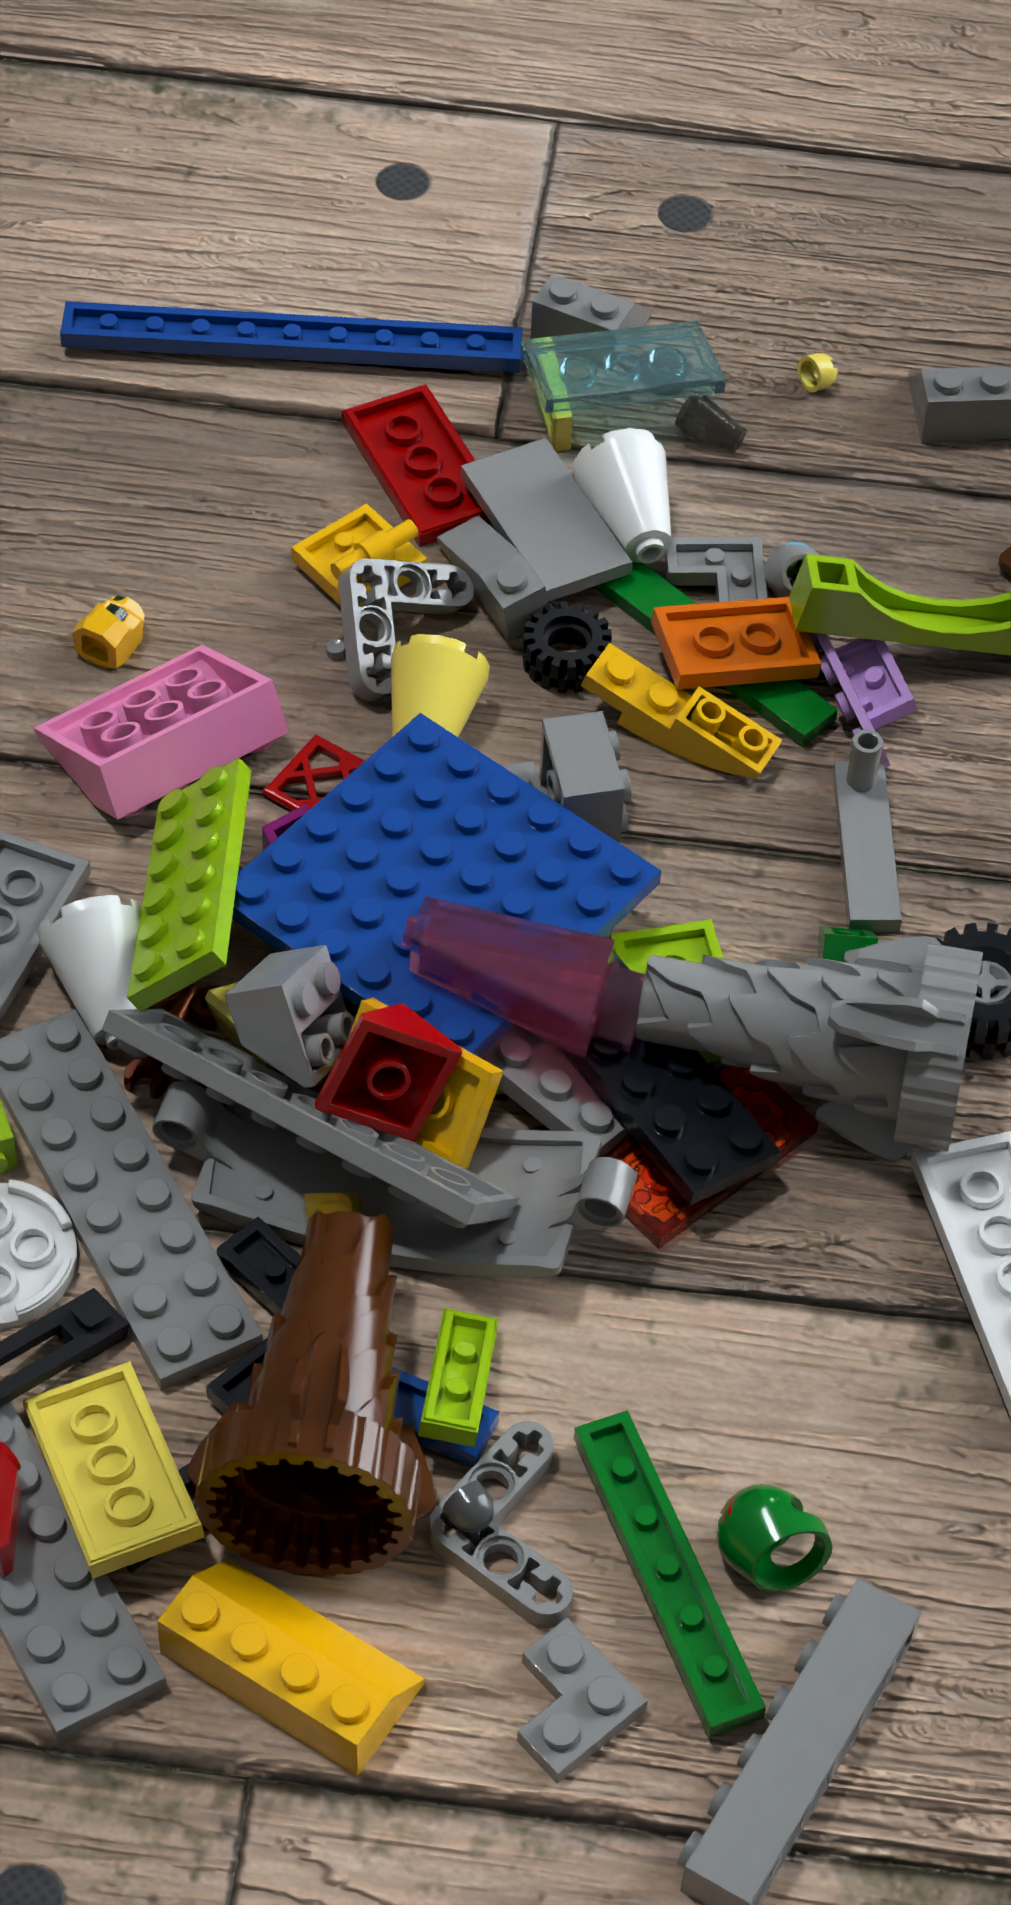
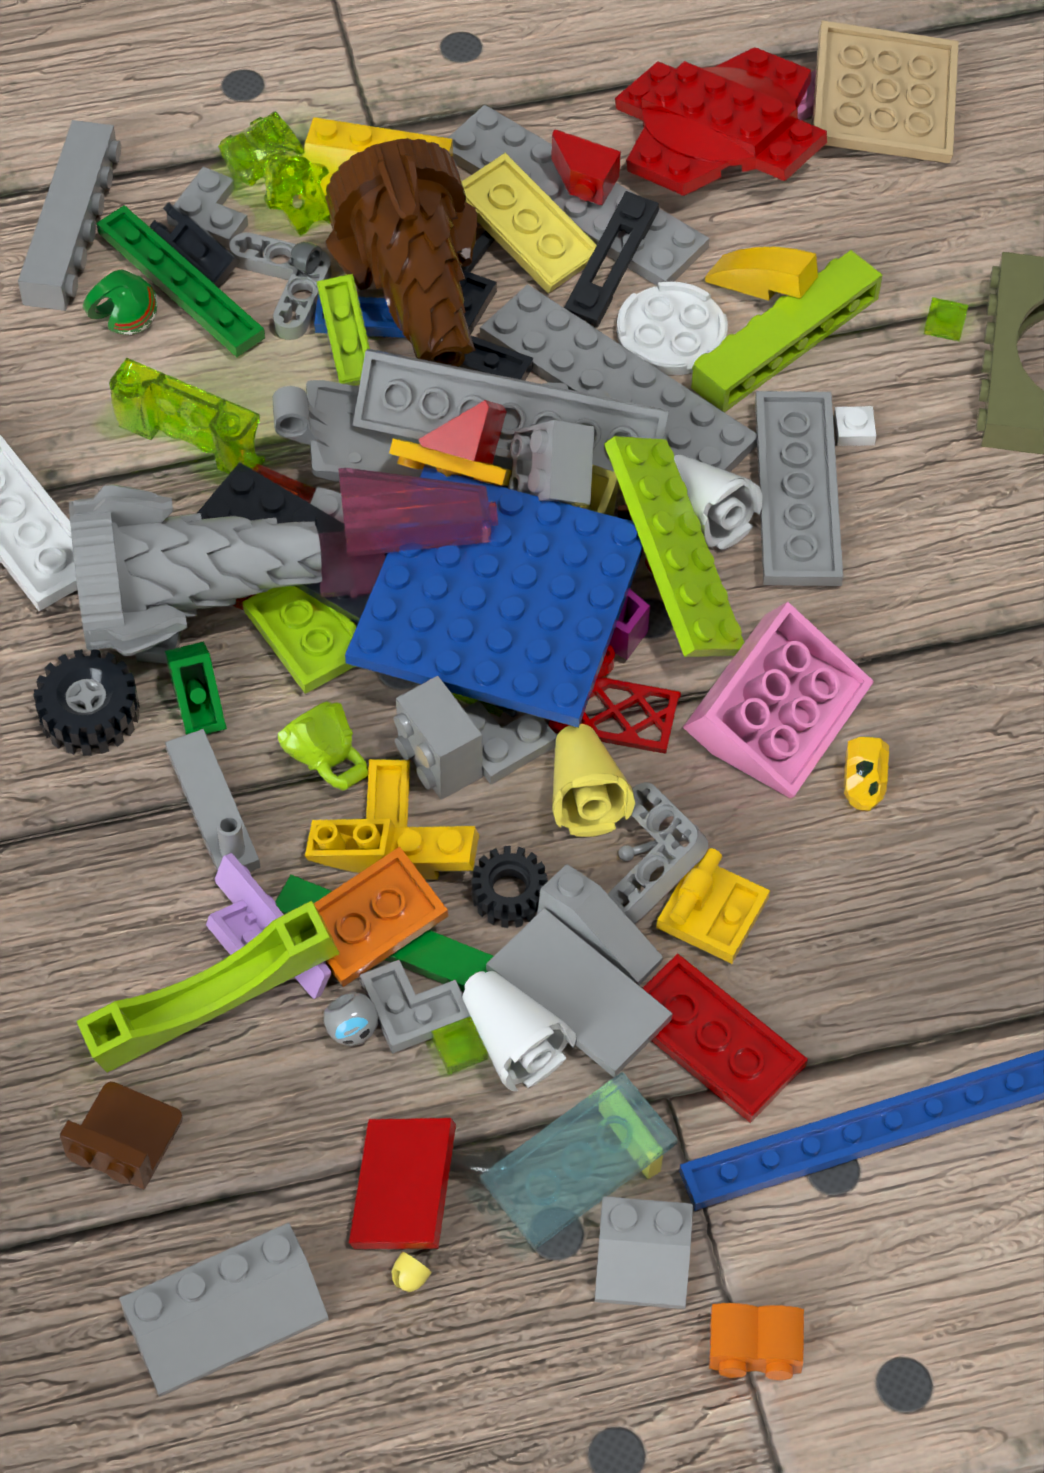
camera: 160 degrees right, 5 degrees up
none -> clear neon green piece [109,358,265,474]
none -> black hinge [149,202,240,288]
none -> clear neon green hips [218,111,331,236]
none -> lime piece [278,701,368,791]
none -> red tile [349,1118,456,1249]
none -> yellow tile [366,759,410,827]
none -> clear neon green plate [431,1016,488,1075]
none -> orange brick [709,1303,804,1380]

